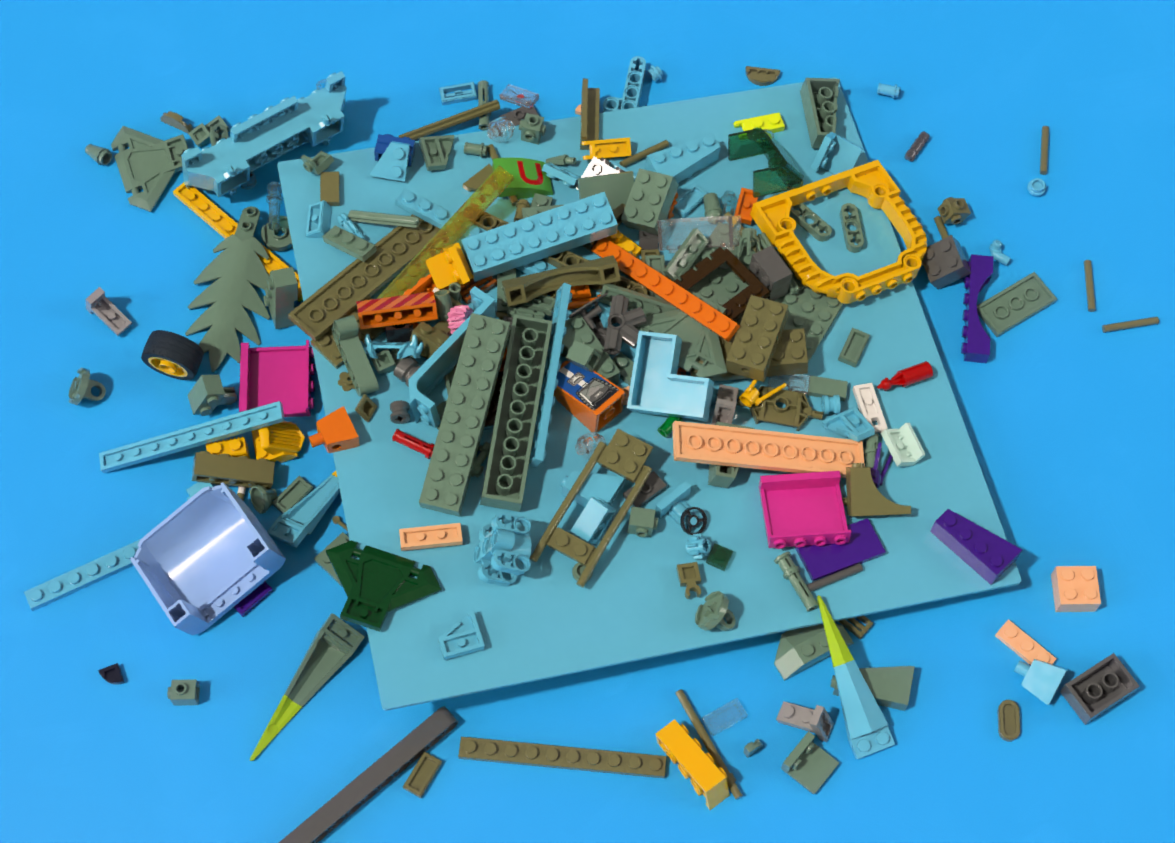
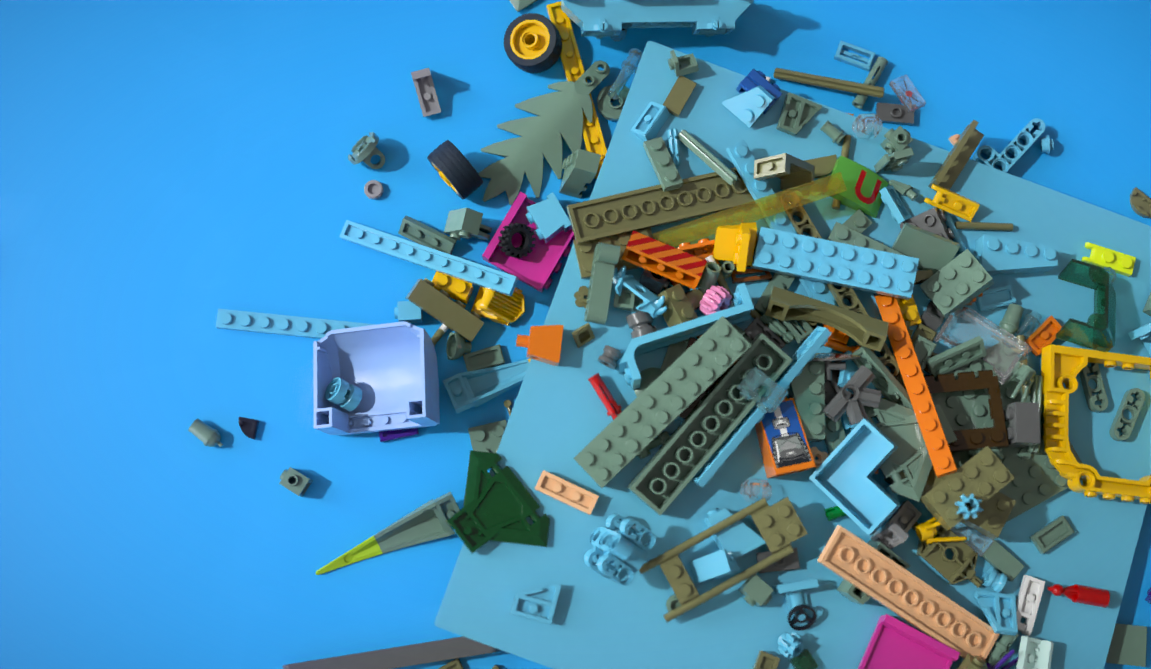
camera: 30 degrees right, 15 degrees up
olive pin [513,199,530,222] -> none
sand green brick [566,340,601,373] -> none
none -> sand green piece [188,419,223,447]
none -> medium azure wheel [325,377,362,411]
none -> light grey tile [364,180,384,200]
none -> sand green plate [398,215,457,255]
none -> black tyre [498,223,536,258]
none -> wheel [504,13,562,73]
none -> medium azure hips [525,192,572,243]
none -> clear light blue brick [737,367,789,413]
none -> olive panel [754,153,815,191]
none -> sand green plate [874,147,914,173]
none -> medium azure gear [955,493,983,520]
none -> sand green tile [1105,623,1147,667]

